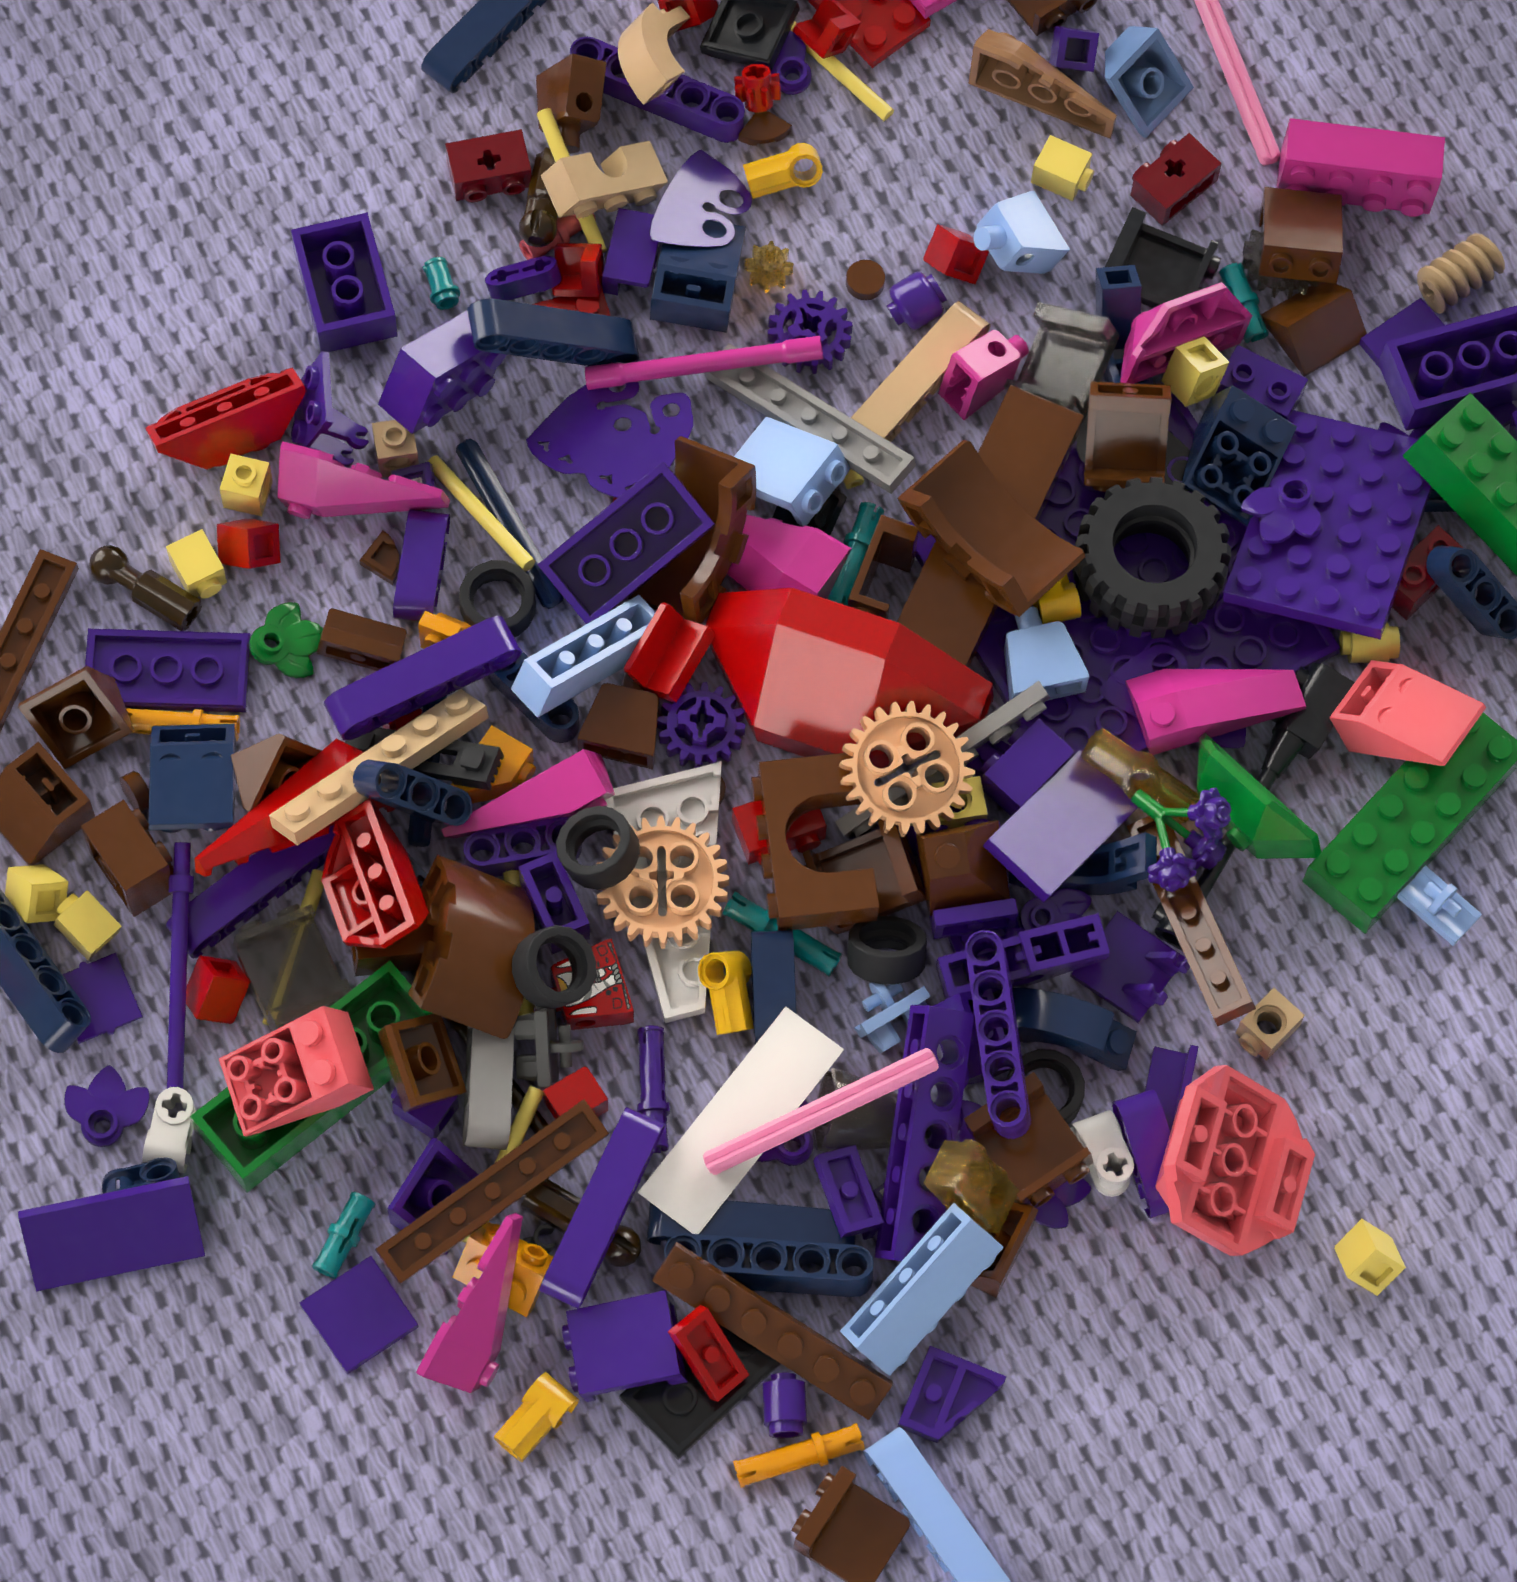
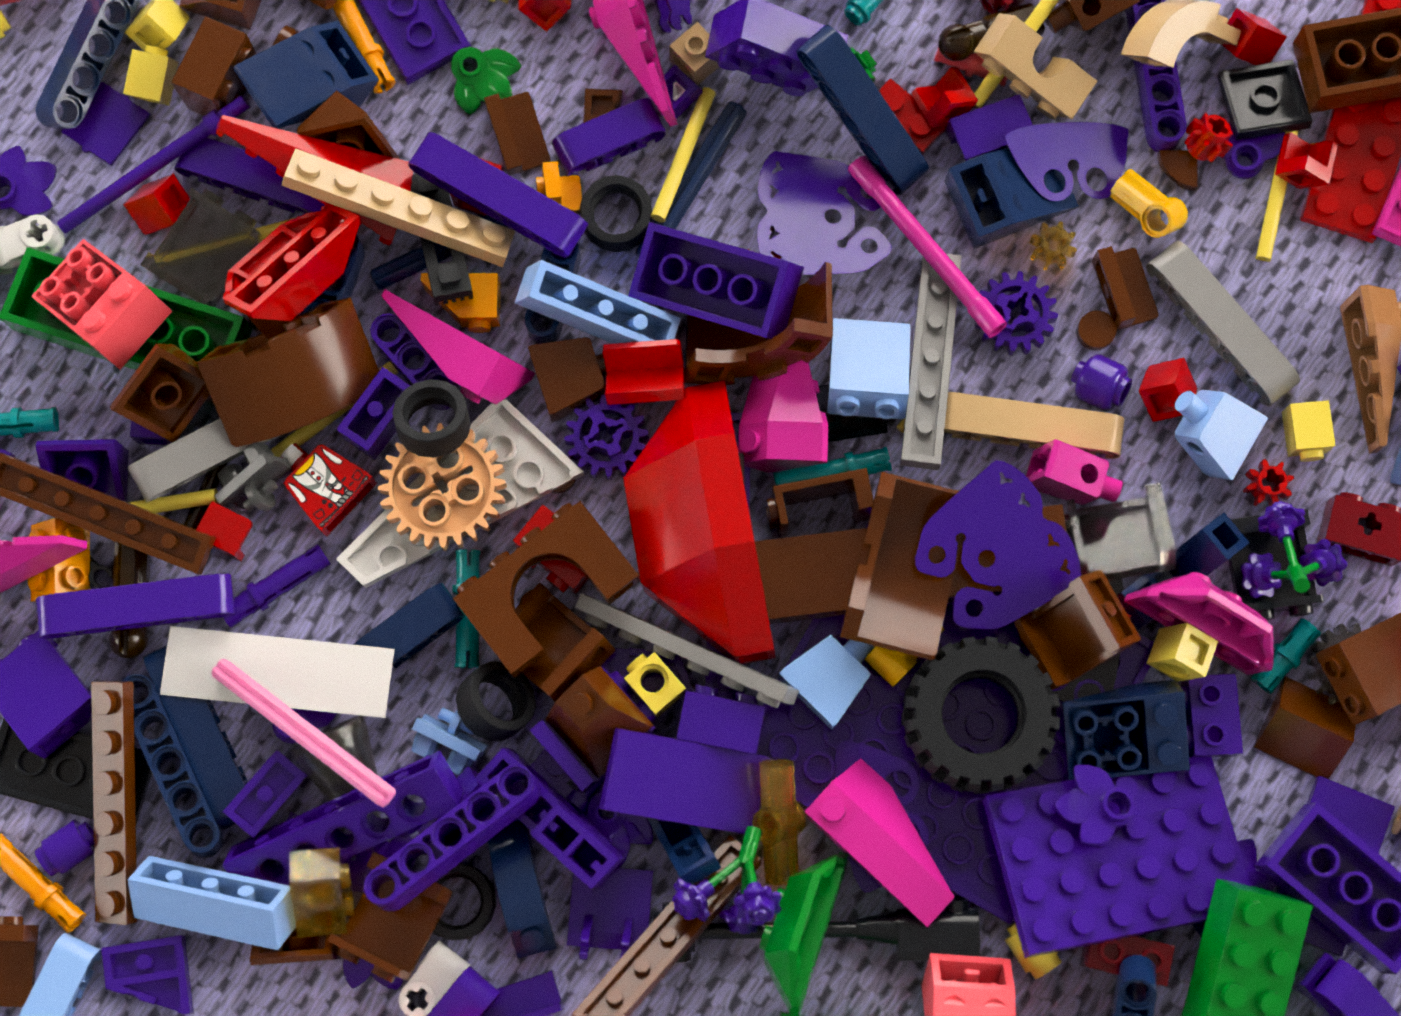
camera: 65 degrees right, 10 degrees up
dark blue beam [353,759,473,826] -> none
dark purple beam [485,256,562,301] -> none
black tyre [512,925,596,1009] -> none
red plate [668,1305,749,1402] -> none
yellow piece [698,950,754,1035] -> none
light nougat gear [839,701,975,837] -> none
none -> dark purple piece [915,460,1081,630]
none -> reddish brown panel [1092,246,1159,330]
none -> light grey beam [1146,240,1300,407]
none -> dark purple plant [1241,501,1348,598]
none -> red gear [1243,459,1294,507]

